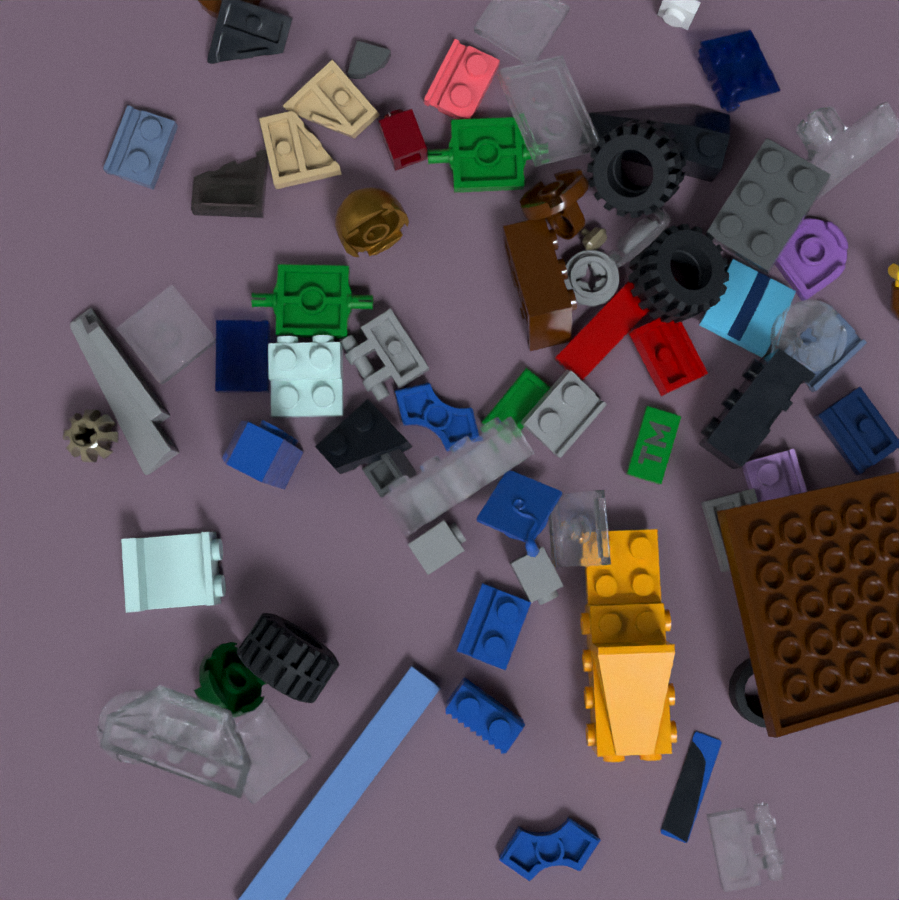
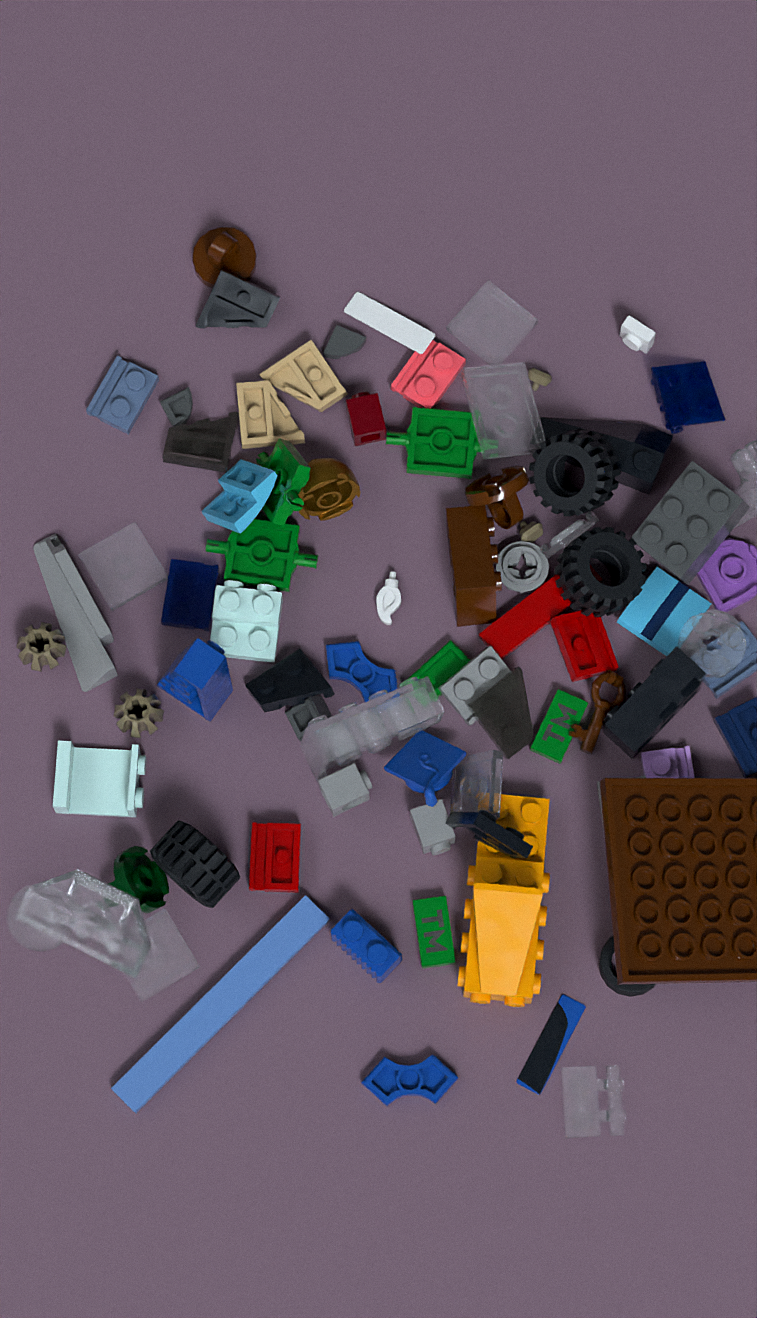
camera: 10 degrees right, 10 degrees down
light grey plate [340,308,429,402] -> none
blue plate [456,583,531,671] -> none
none -> dark tan piece [114,688,164,738]
none -> dark grey tile [160,387,193,432]
none -> medium azure slope [201,459,277,534]
none -> red plate [249,822,301,893]
none -> green plate [256,438,311,526]
none -> white sticker [344,292,435,354]
none -> white piece [377,571,401,625]
none -> green tile [413,896,456,969]
none -> black wing [445,810,533,859]
none -> clear smoke wing [466,667,534,759]
none -> dark tan rock [528,368,552,391]
none -> reddish brown piece [568,670,626,754]

